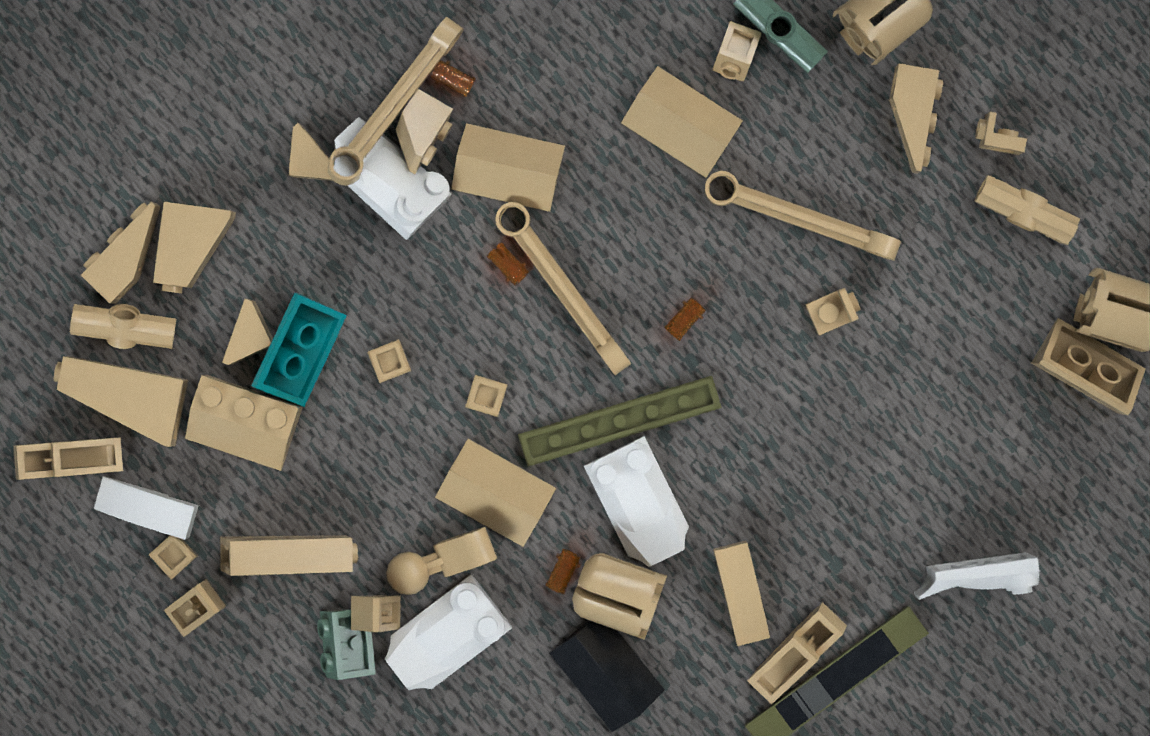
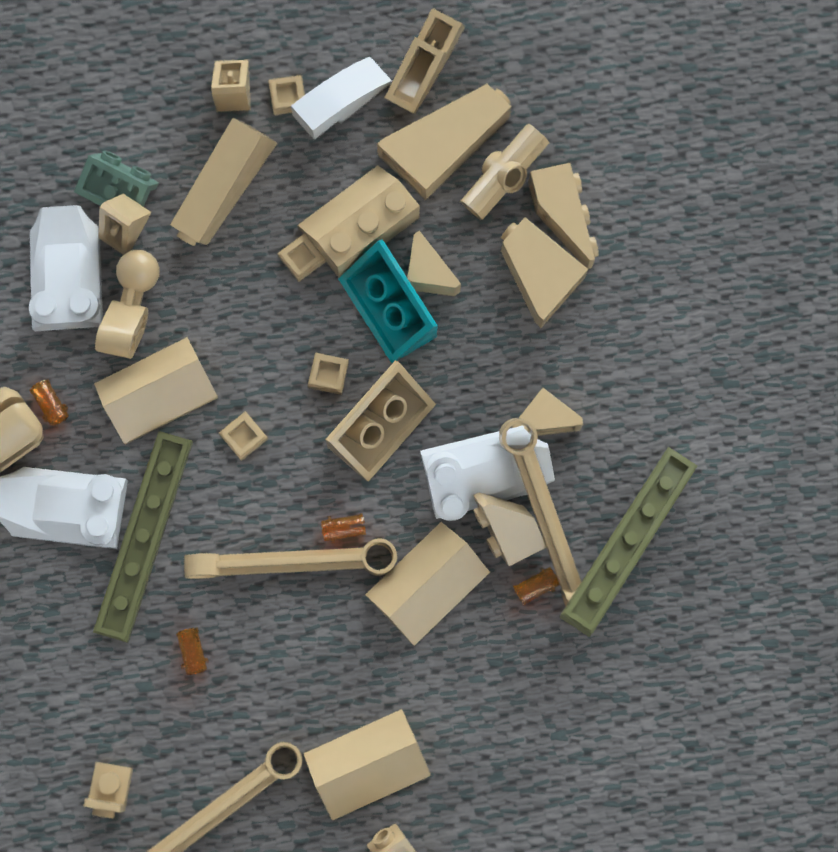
camera: 120 degrees right, 10 degrees down
none -> tan tile [277,233,326,282]
none -> tan slope [326,360,436,482]
none -> olive tile [559,447,698,637]

